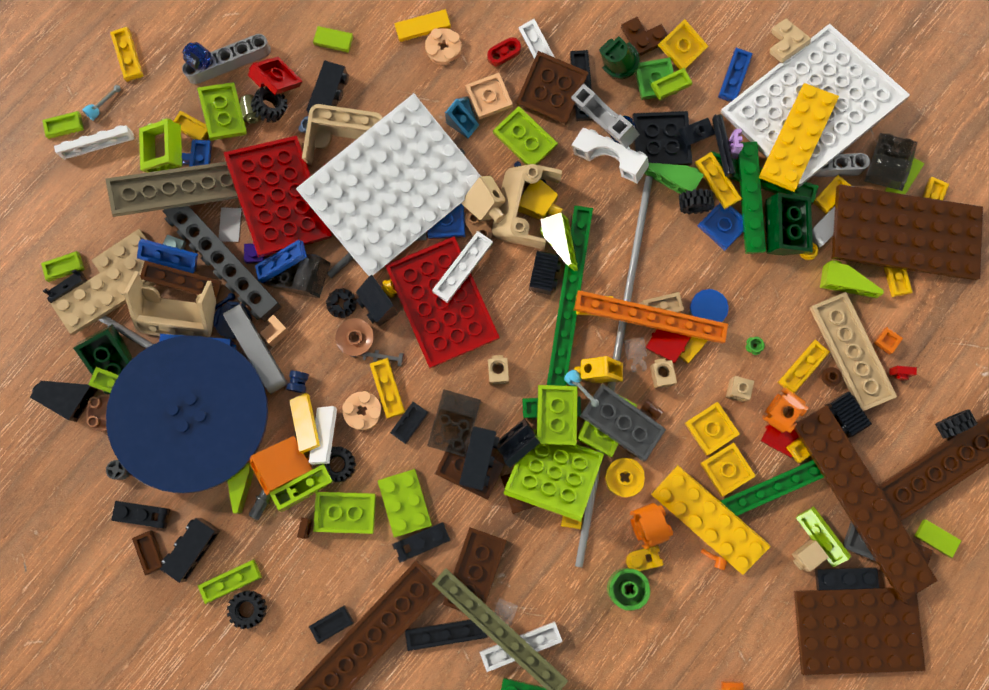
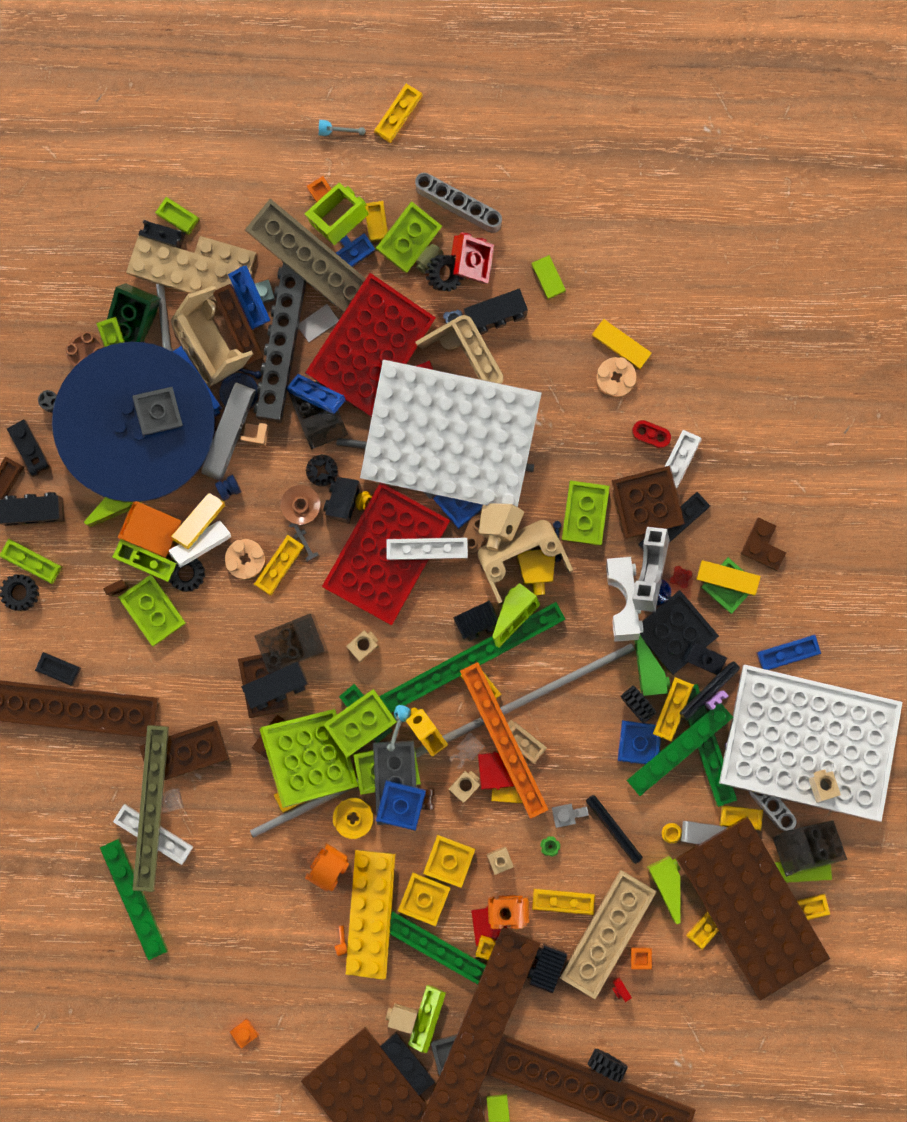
camera: 55 degrees right, 5 degrees up
black slope [30,380,98,422] -> none
lime tile [42,111,84,139] -> none
white plate [54,125,135,160] -> none
clear blue head [182,42,211,71] -> none
dark purple plate [244,243,265,264] -> none
dark grey axle [249,489,271,520] -> none
lime plate [378,469,432,538] -> none
black plate [390,402,429,444] -> none
black plate [392,522,451,563] -> none
black tile [405,619,488,651] -> none
dark azure slope [445,96,479,138] -> none
light nougat plate [465,73,513,120] -> none
black slope [497,418,540,468] -> none
dark green container [599,36,640,80] -> none
bright green brick [607,568,650,610] -> none
yellow plate [625,545,664,571] -> none
lime tile [651,68,693,101] -> none
yellow plate [658,19,708,70] -> none
blue tile [690,289,729,322] -> none
yellow plate [759,83,839,192] -> none
dark green slope [765,193,813,256] -> none
tan plate [770,19,811,63] -> none
reddish brown plate [821,367,842,386] -> none
none -> dark grey plate [132,387,183,436]
none -> orange plate [307,176,331,203]
none -> blue tile [376,780,426,831]
none -> light grey plate [552,803,589,828]
none -> black axle [586,795,643,864]
none -> clear red plate [669,566,693,589]
none -> yellow tile [696,560,761,596]
none -> tan brick [809,769,841,803]

